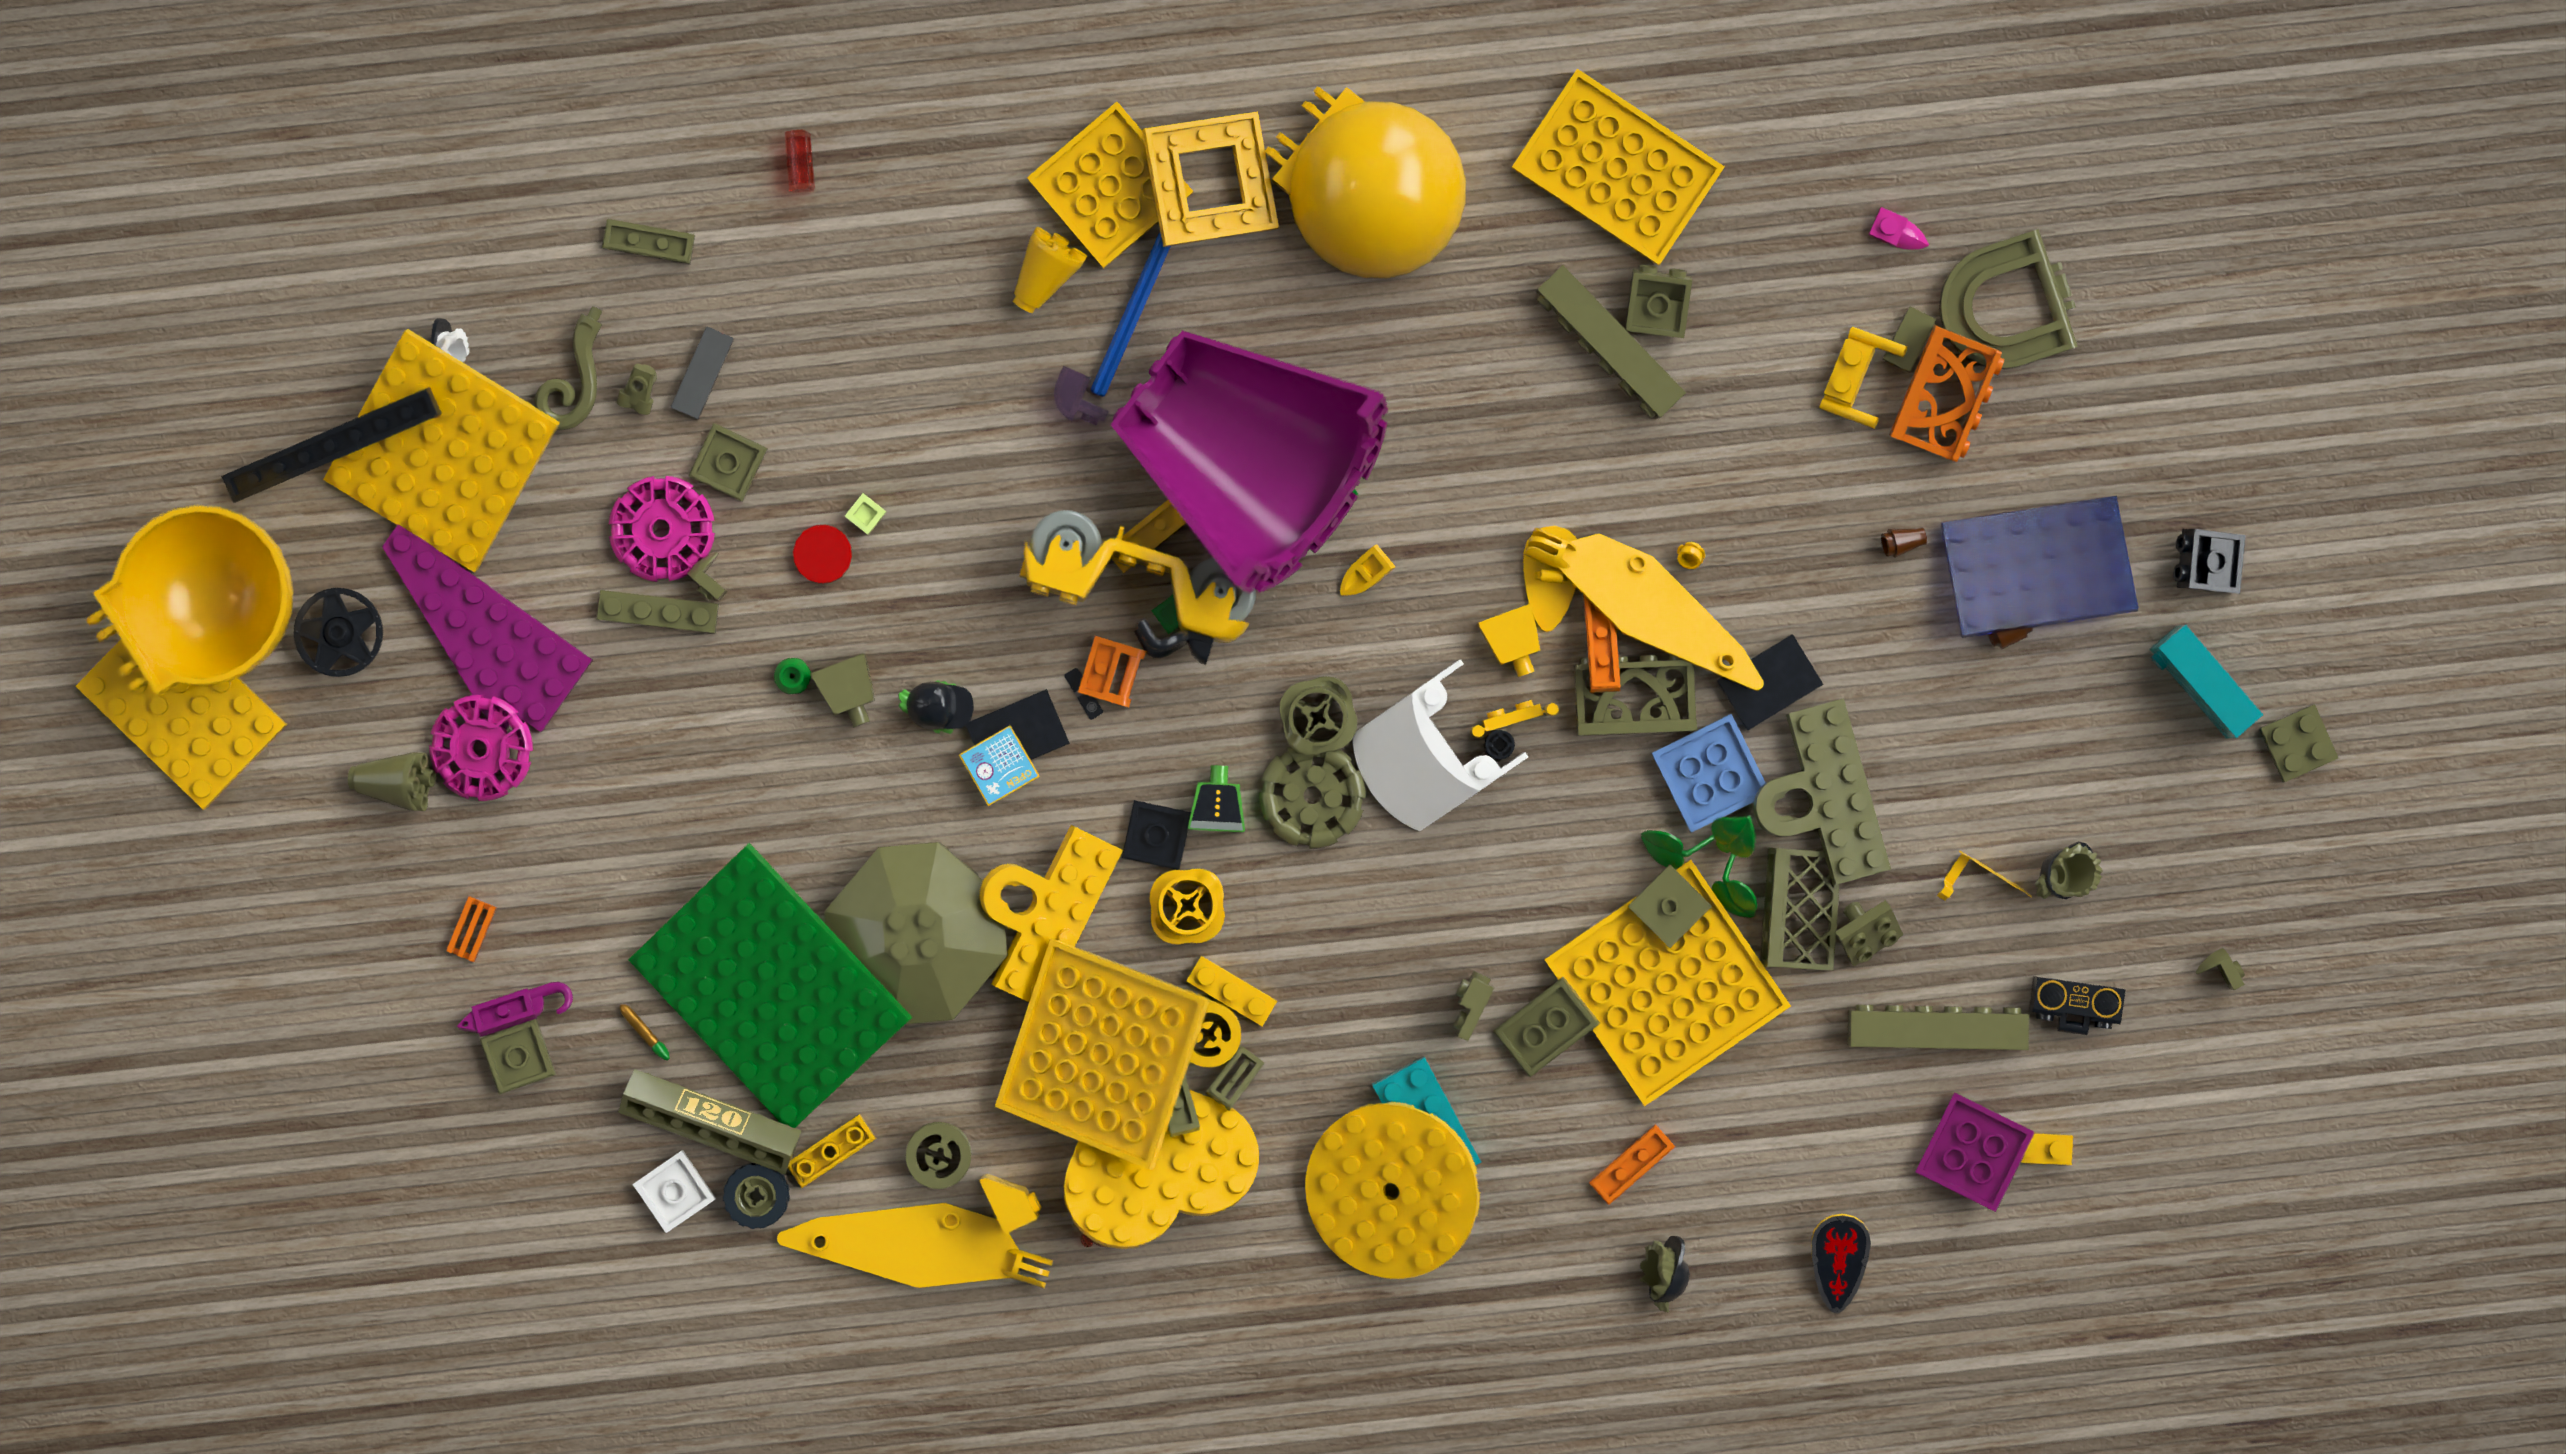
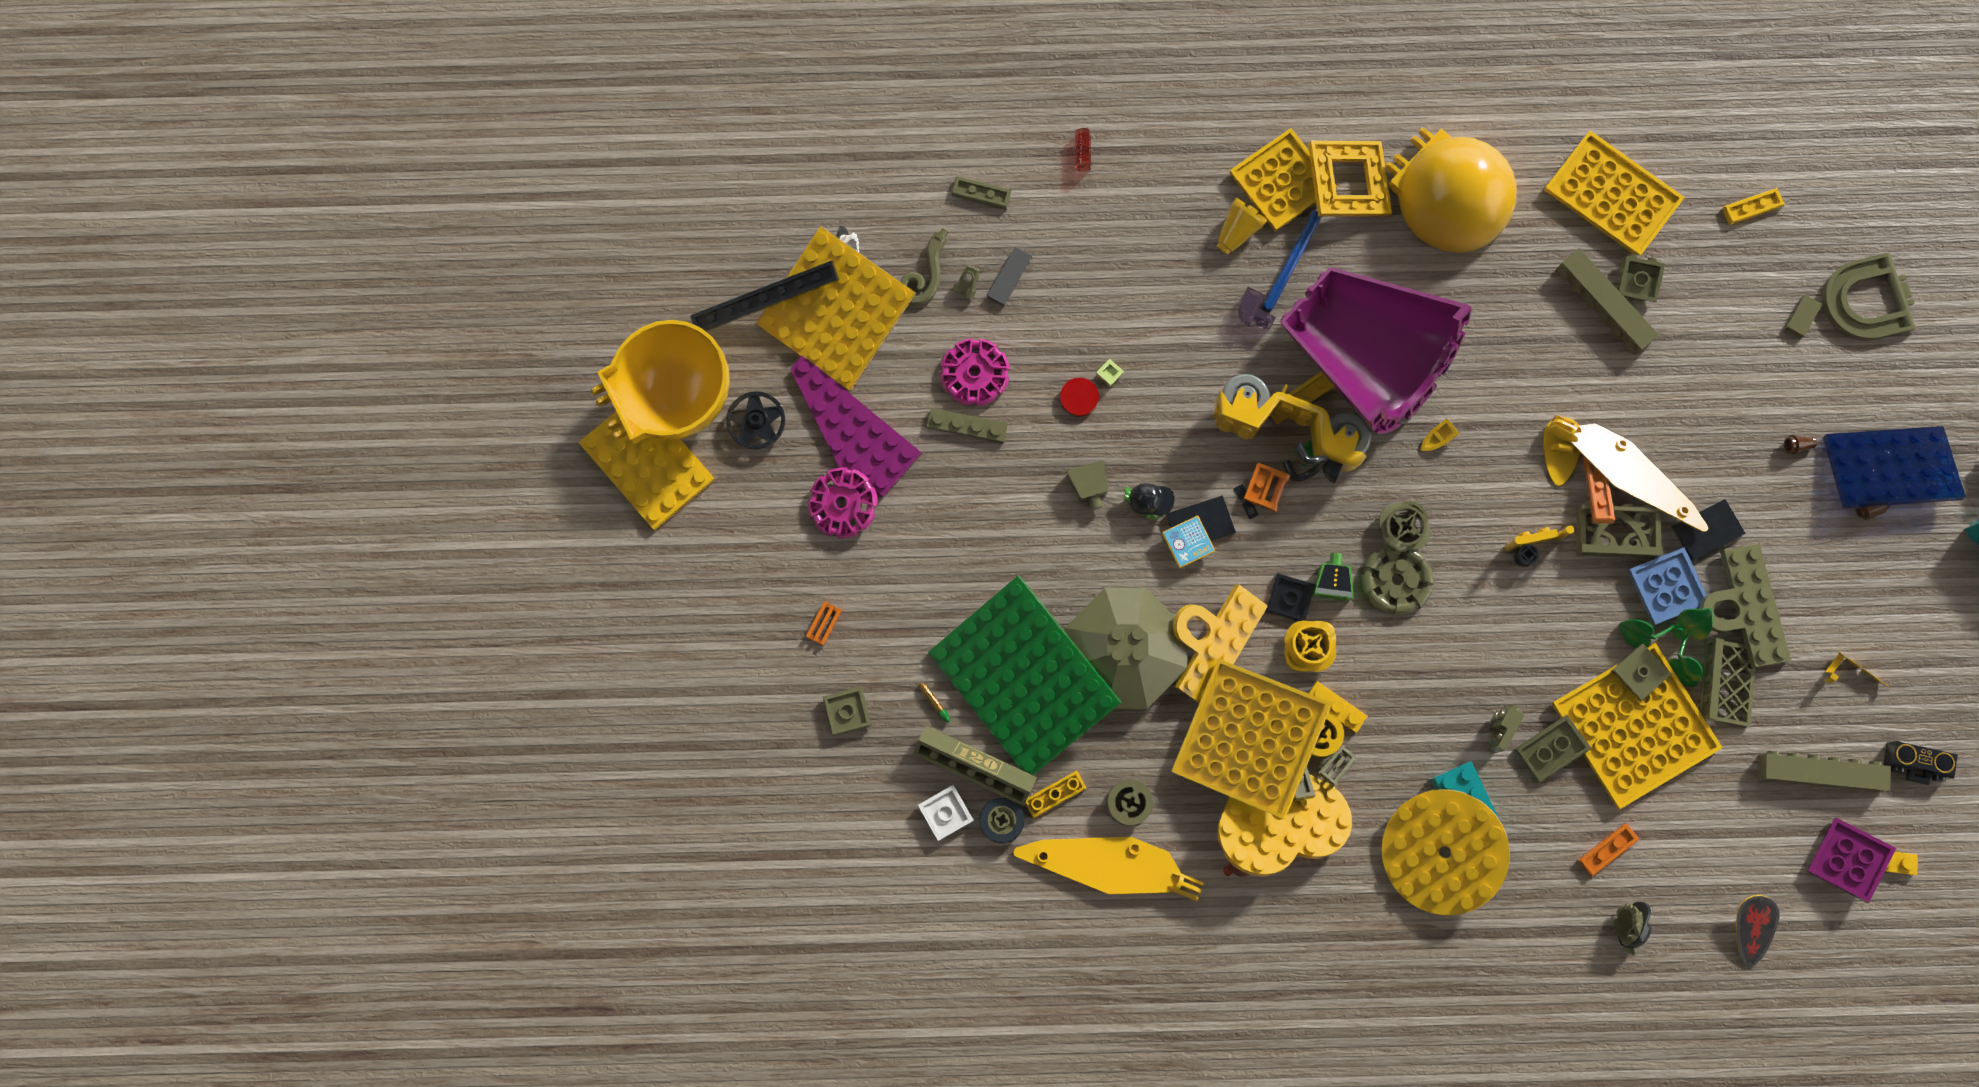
camera: 10 degrees right, 10 degrees down
olive cone [348,752,436,811] -> none
magenta plate [457,982,573,1037] -> none
olive plate [687,552,728,601] -> none
olive tile [689,423,768,502] -> none
green plate [774,658,811,694] -> none
yellow slope [979,1174,1042,1234] -> none
white windscreen [1352,659,1528,831] -> none
yellow torso [1477,603,1540,677] -> none
yellow plate [1677,542,1706,569] -> none
yellow plate [1819,326,1907,429] -> none
olive plate [1836,900,1903,967] -> none
dark pink plate [1868,207,1929,250] -> none
orange fence [1889,325,2005,462] -> none
olive hair [2035,841,2103,899] -> none
none -> yellow tile [1722,188,1785,226]

